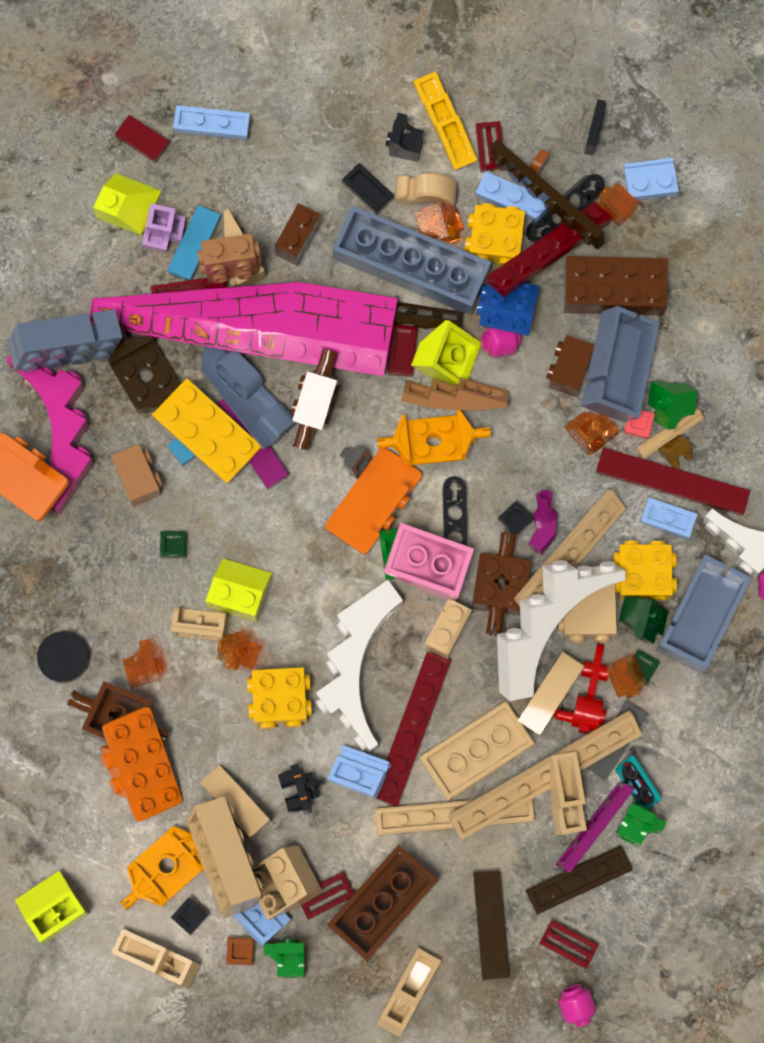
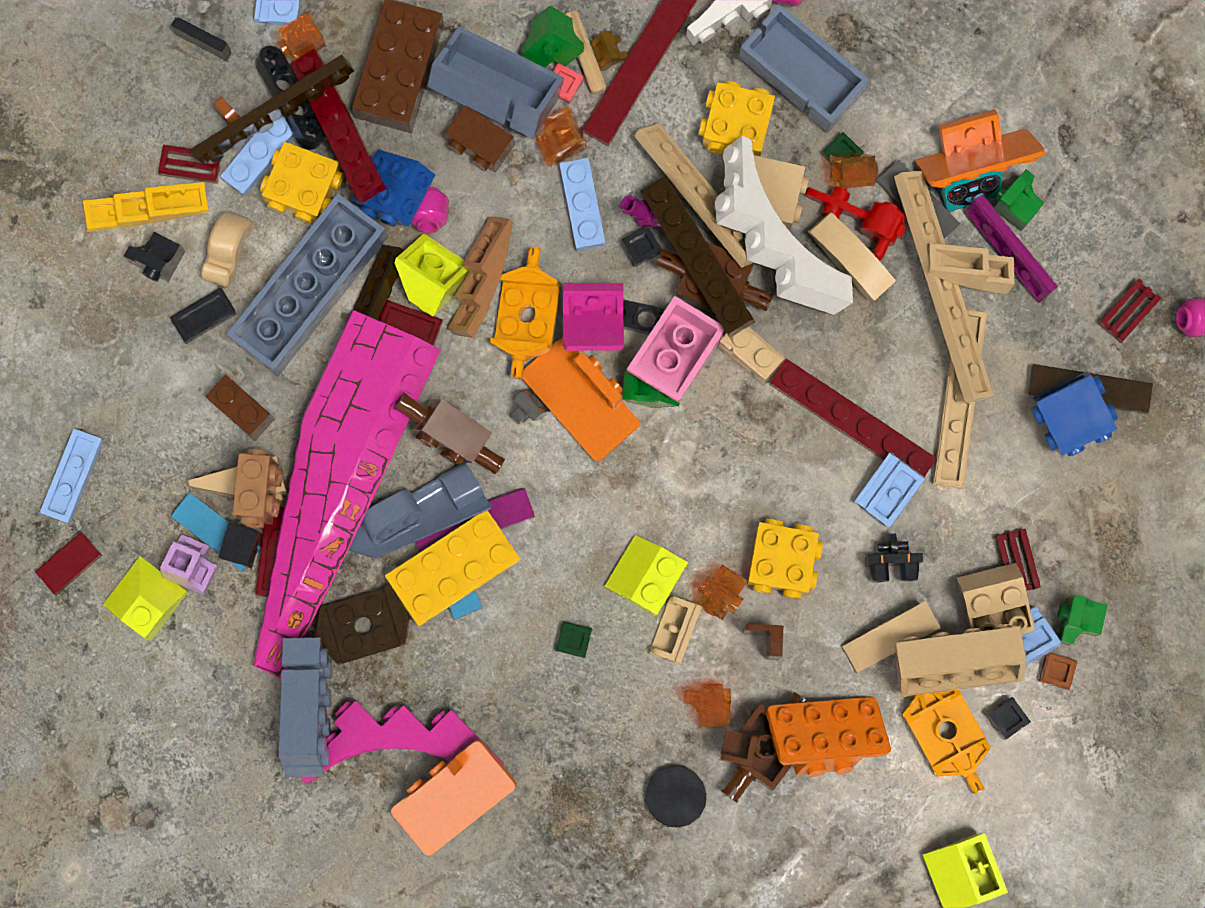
camera: 75 degrees left, 5 degrees up
medium nougat brick [111,444,163,507] -> none
tan slope [111,929,200,990] -> none
white arch [315,580,403,754] -> none
reddish brown brick [327,844,438,963] -> none
tan slope [377,948,441,1037] -> none
clear orange brick [414,201,464,244] -> none
tan tile [419,701,535,802] -> none
dark brown tile [525,846,632,915] -> none
dark green brick [619,596,669,644] -> none
light blue plate [640,498,697,540] -> none
none -> black panel [219,523,262,569]
none -> light blue plate [559,158,605,251]
none -> dark pink bracket [563,283,624,351]
none -> dark brown plate [640,175,755,338]
none -> reddish brown panel [719,729,758,767]
none -> reddish brown panel [743,624,784,660]
none -> orange bracket [916,109,1045,188]
none -> blue brick [1031,371,1119,456]

